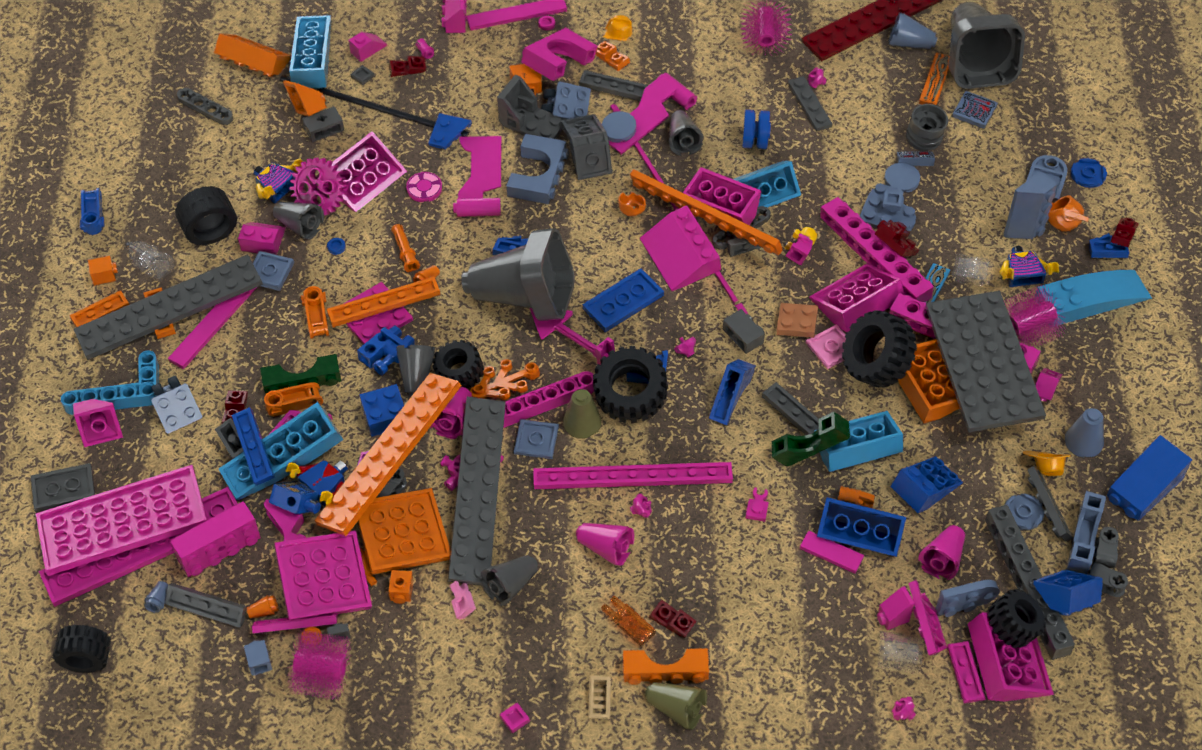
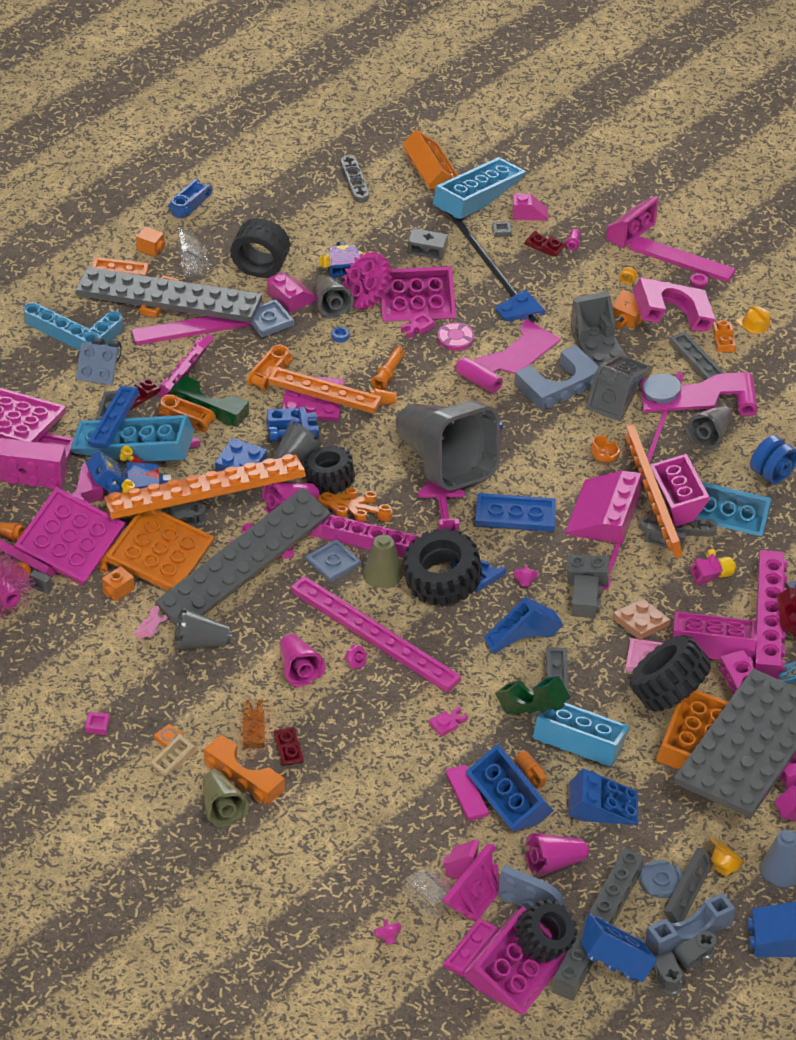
camera: 40 degrees right, 10 degrees down
dark pink slope [73,399,123,447] -> none
orange slope [283,80,327,117] -> none
sand blue plate [541,82,591,119] -> none
none -> orange tile [154,724,184,748]
none -> dark pink plate [157,334,214,398]
none -> dark pink plate [401,311,435,339]
none -> dark grey brick [567,555,610,586]
none -> light orange bush [619,267,637,285]

